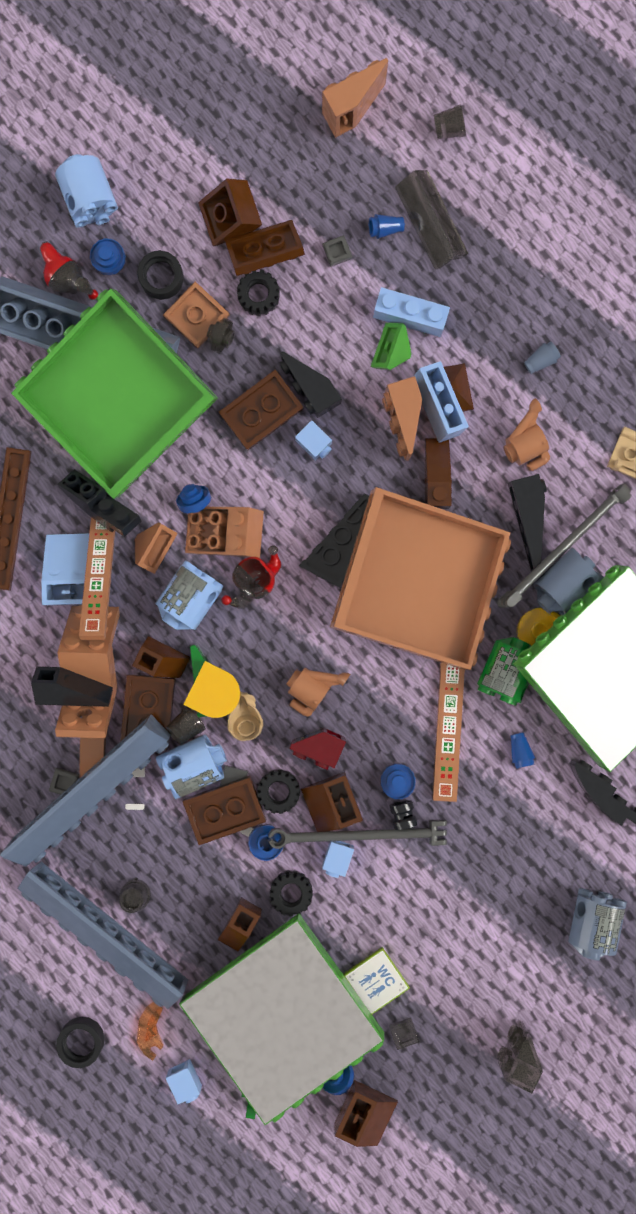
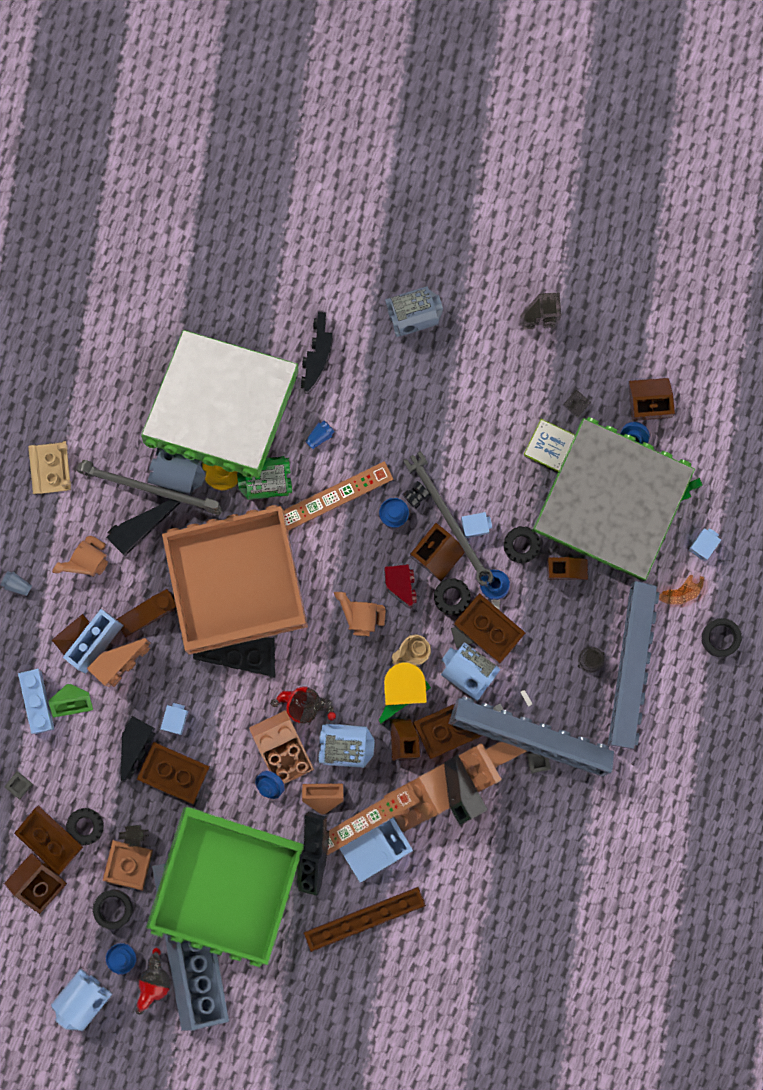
camera: 125 degrees left, 5 degrees down
clear smoke piece [166,706,206,745] -> none

